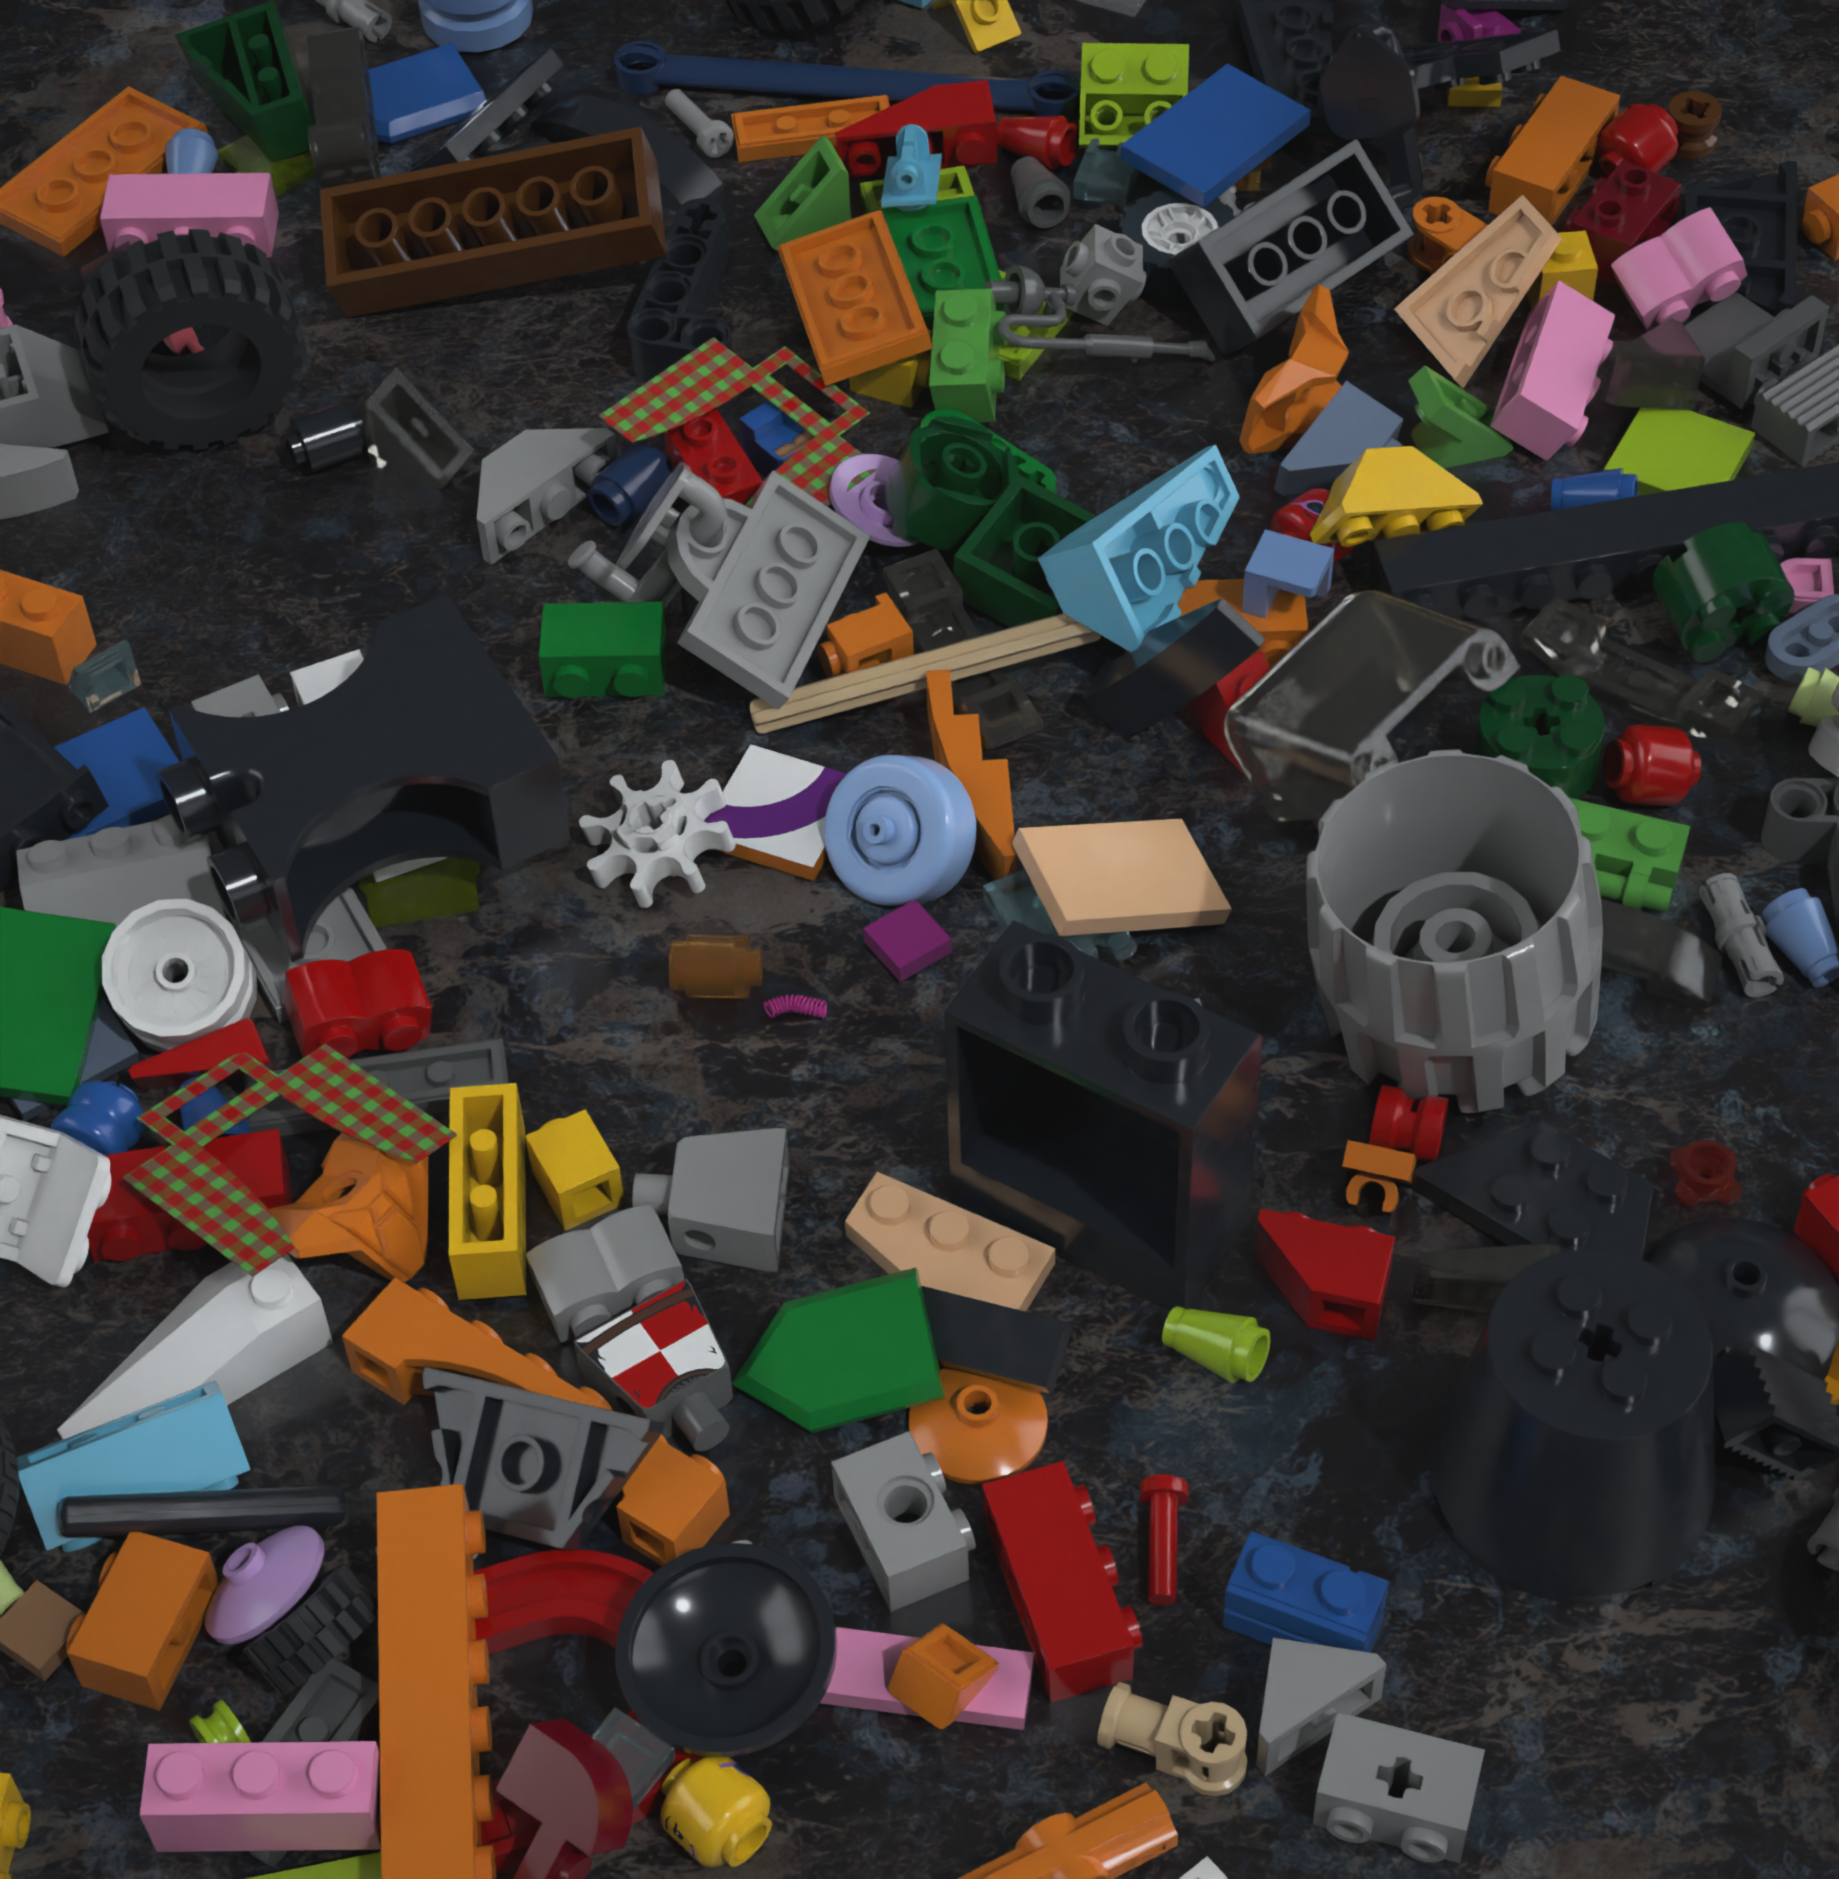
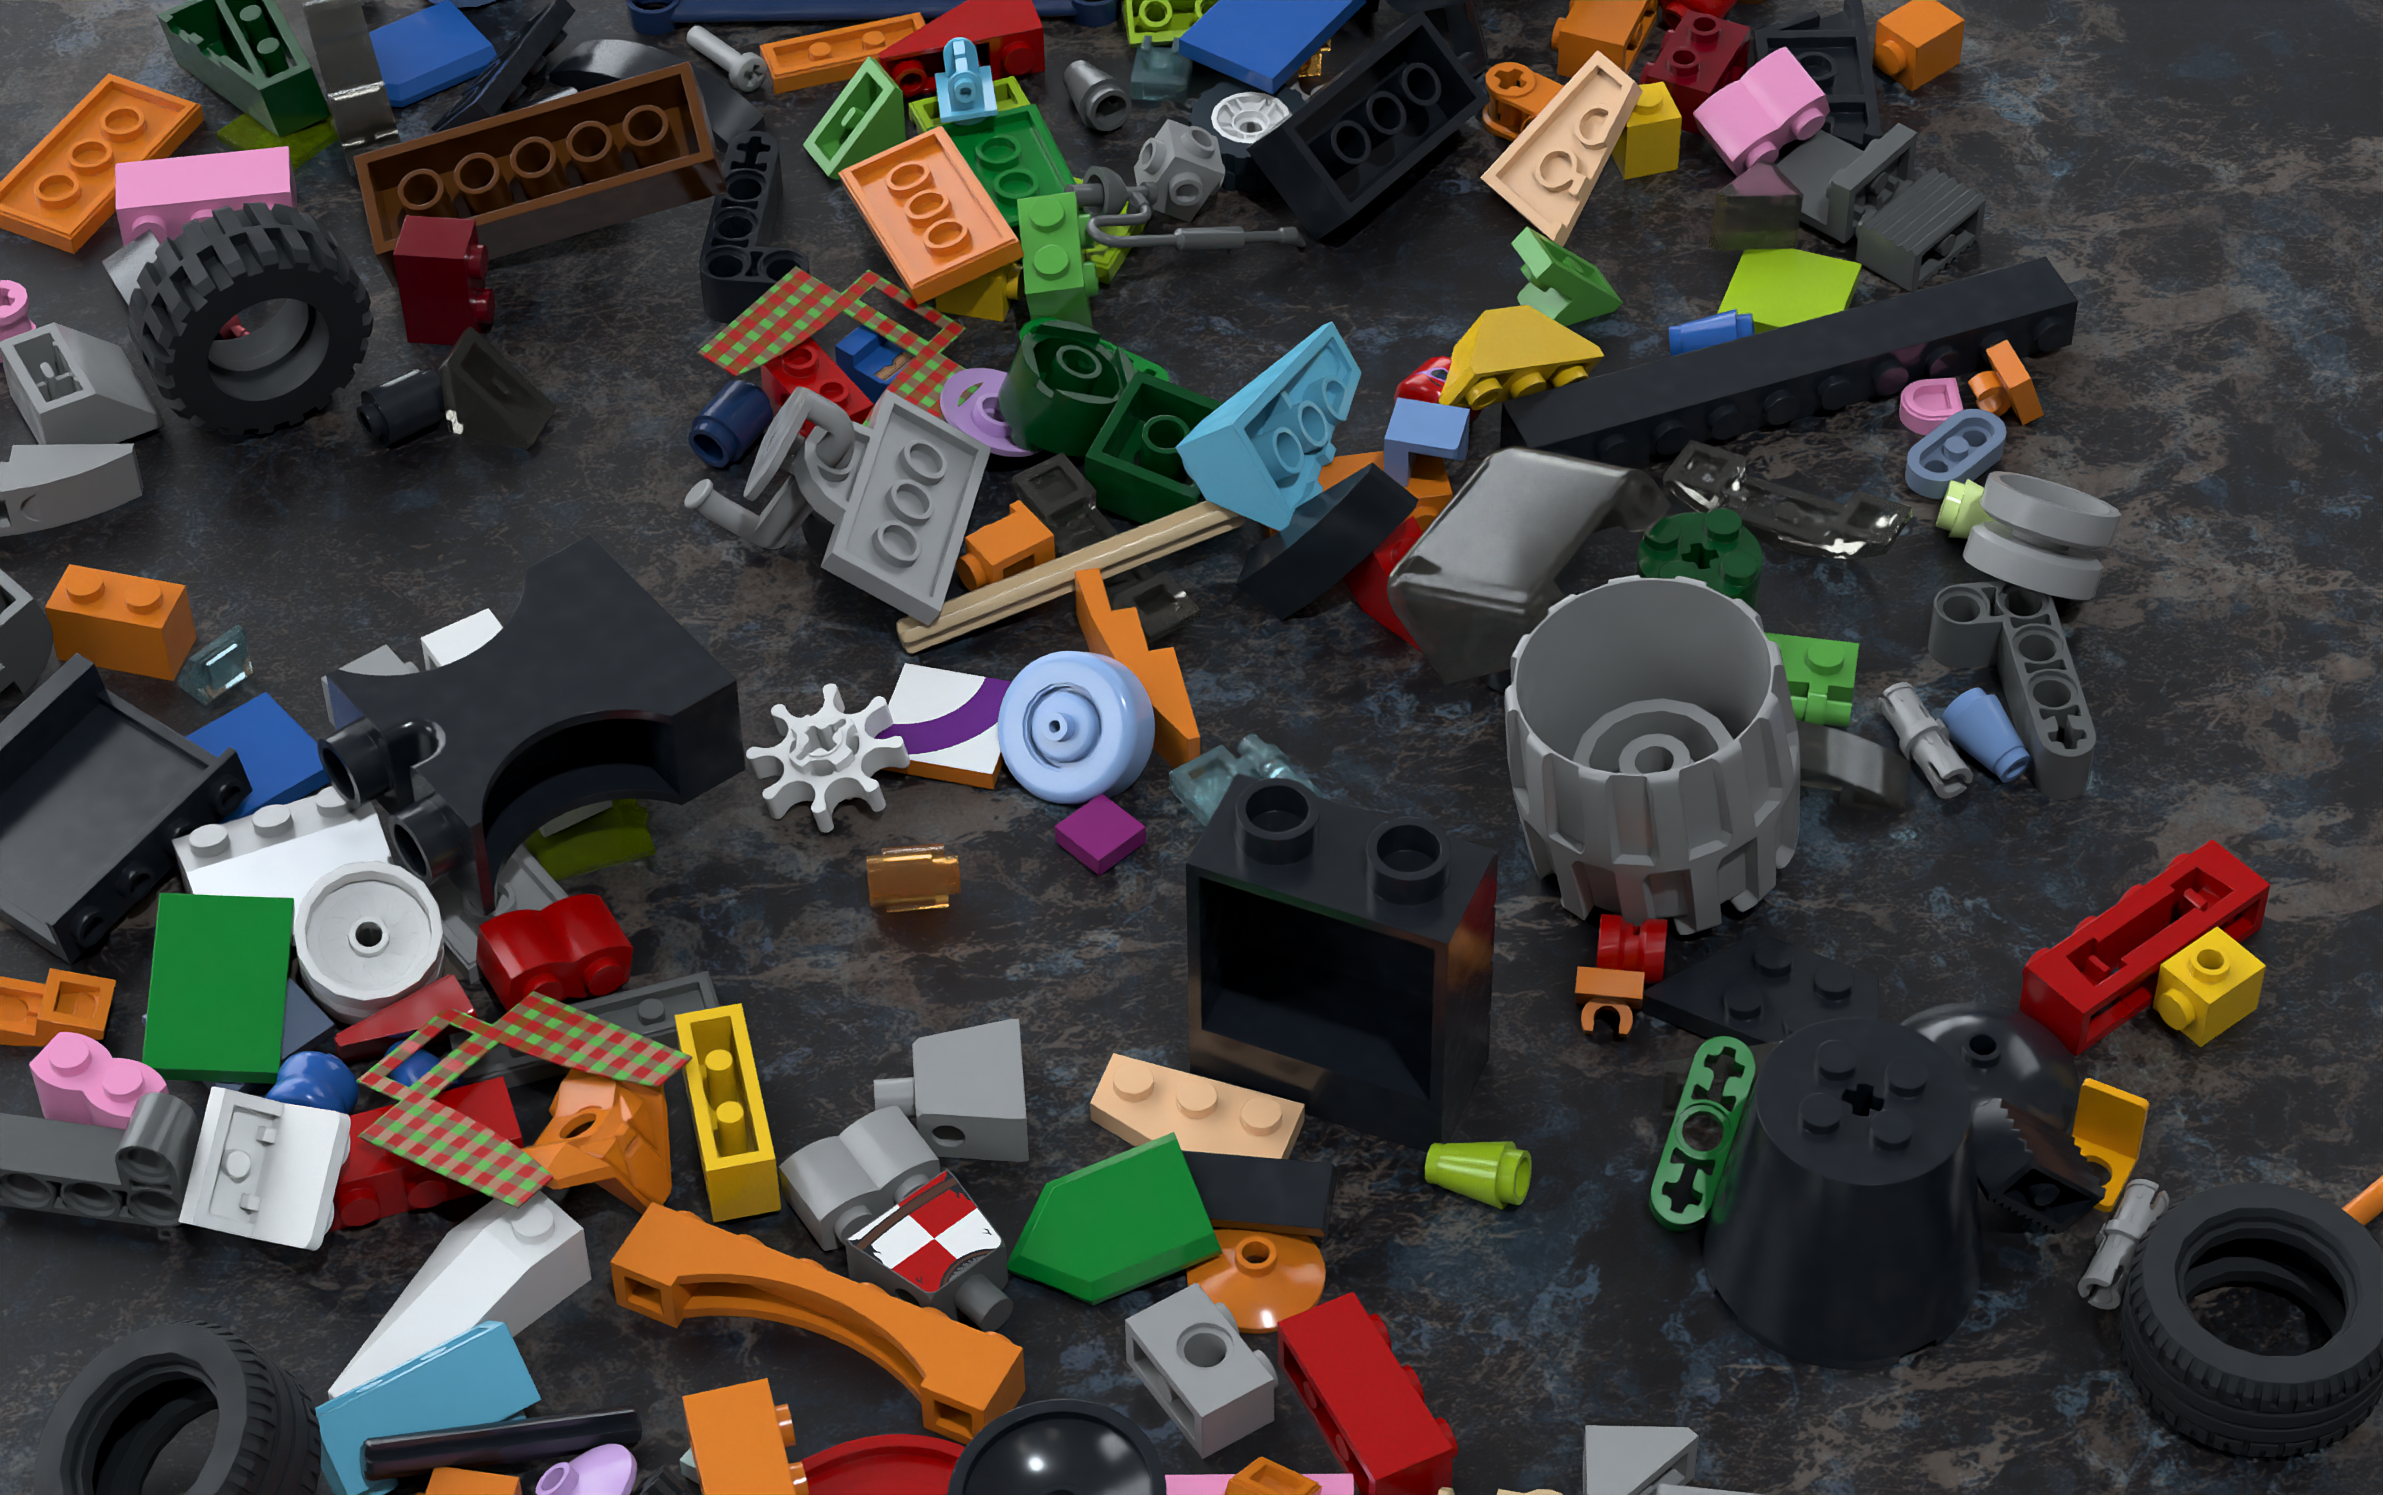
camera: 10 degrees left, 5 degrees down
medium blue cone [165,128,219,174] -> none
black wing [422,1367,665,1550] -> none
light grey slope [477,428,617,565] -> none
yellow brick [525,1109,625,1231] -> none
green brick [539,602,667,698] -> none
dark pink leg [763,994,827,1019] -> none
red cone [997,116,1079,169] -> none
light nougat tile [1012,819,1232,936] -> none
red piece [1140,1474,1189,1606] -> none
blue brick [1223,1531,1389,1653] -> none
orange piece [1239,284,1349,454] -> none
red slope [1255,1209,1395,1341] -> none
sand blue slope [1273,381,1404,496] -> none
bright pink brick [1490,280,1615,461] -> none
red head [1603,724,1701,807] -> none
dark green brick [1652,522,1794,663] -> none
clear red plate [1669,1140,1742,1206] -> none
none -> dark red brick [393,215,495,347]
none -> green beam [1649,1036,1755,1231]

